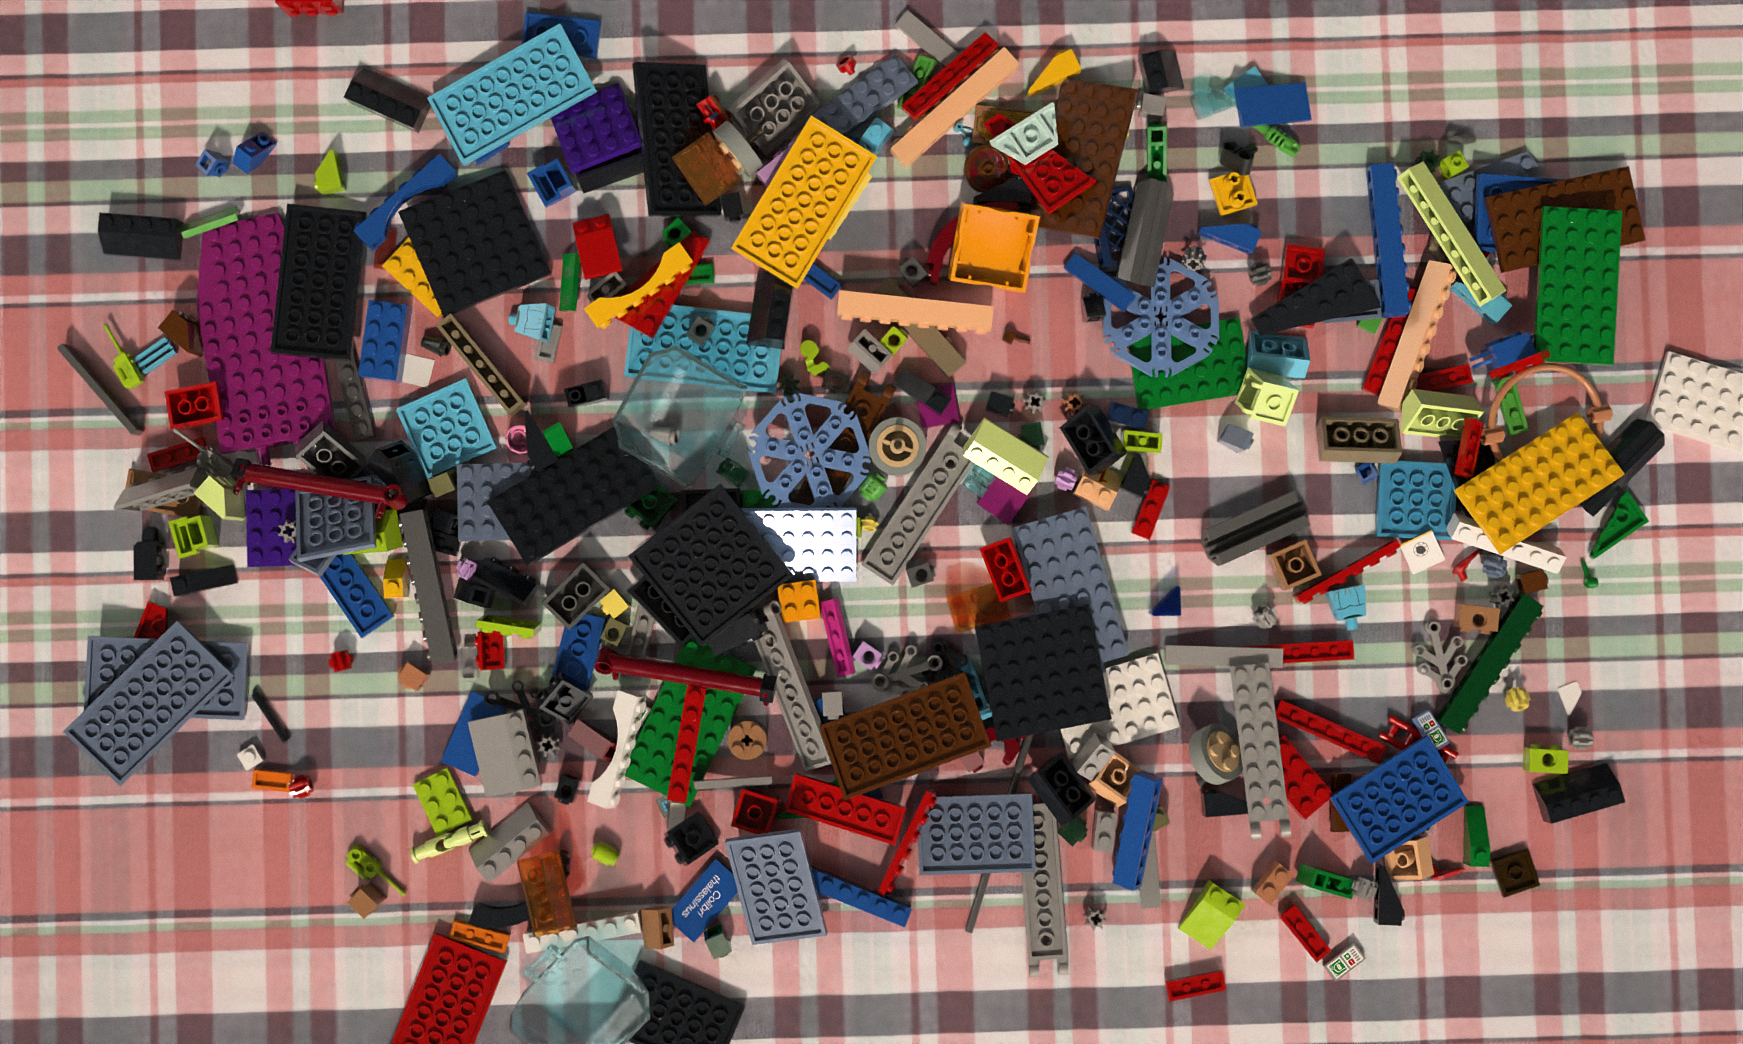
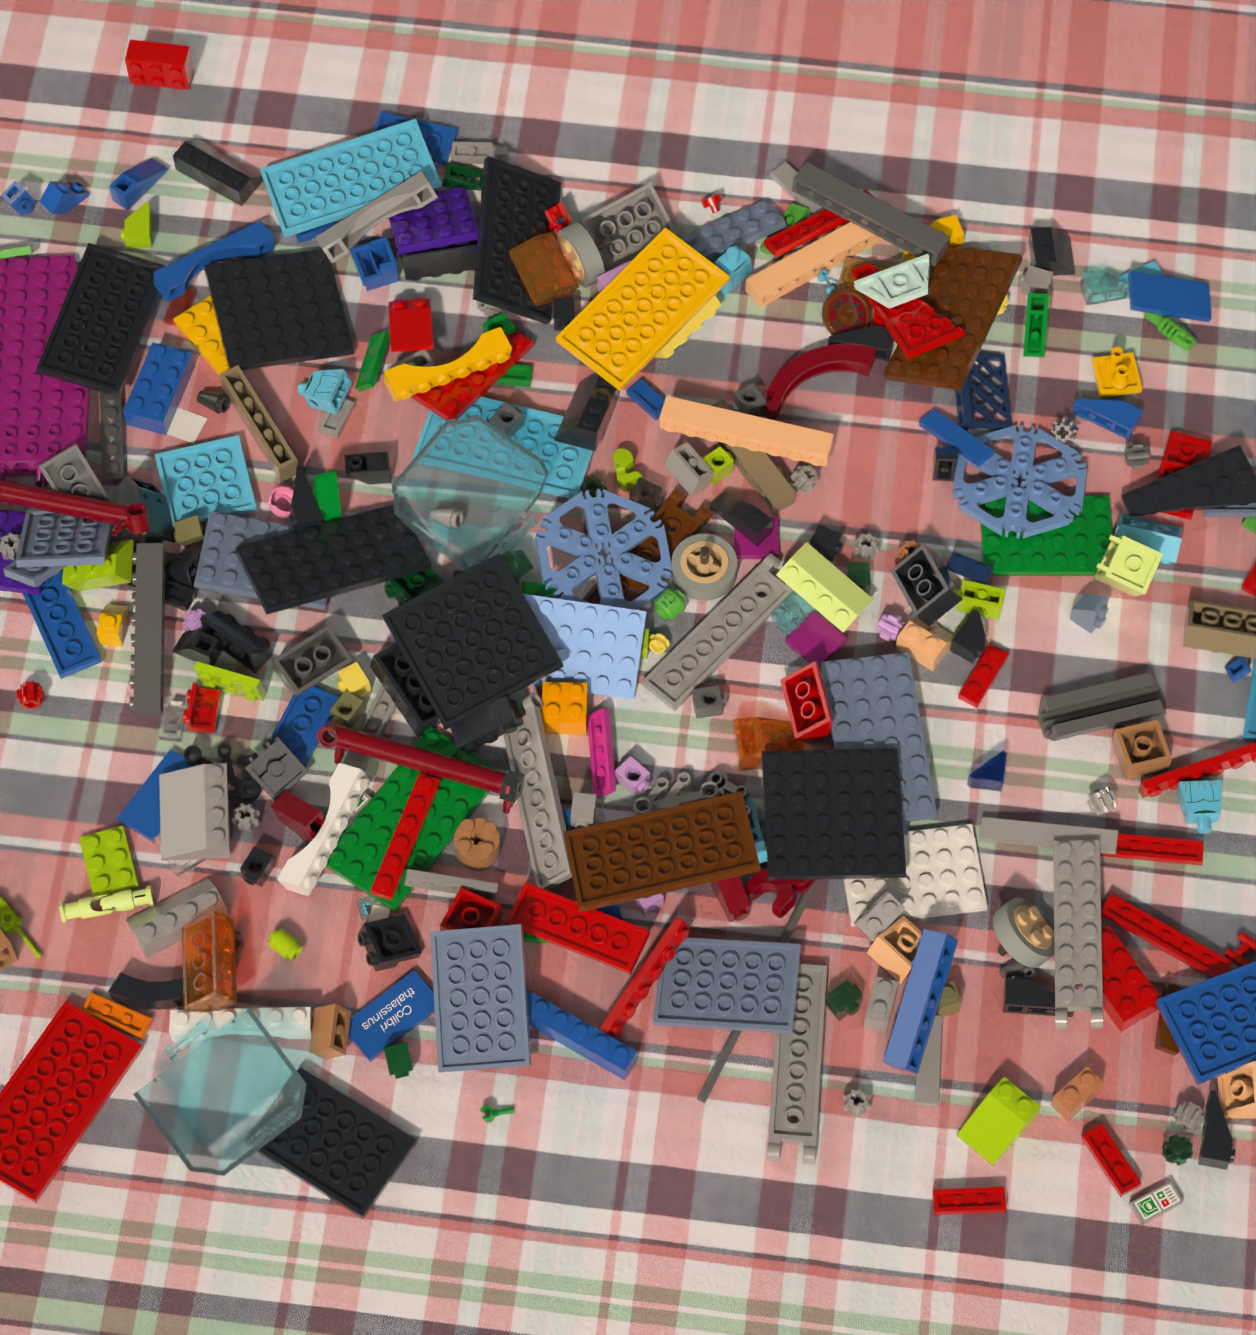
camera: 10 degrees right, 25 degrees down
nougat brick [397,662,431,691] -> none
light orange tile [947,202,1040,293] -> none
reddish brown hand [1002,332,1030,345] -> none
black brick [1026,752,1097,826] -> none
dark grey piece [1116,178,1174,287] -> none
pearl dark grey beam [1219,141,1258,175] -> none
green slope [1295,863,1354,899] -> none
none -> blue slope [109,158,168,210]
none -> light grey arch [316,171,438,263]
none -> dark green slope [442,162,483,191]
none -> light grey hinge [451,142,509,164]
none -> green hand [480,1105,514,1123]
none -> light grey gear [790,465,819,492]
none -> dark grey brick [792,162,950,266]
none -> clear green gear [1162,1134,1193,1166]

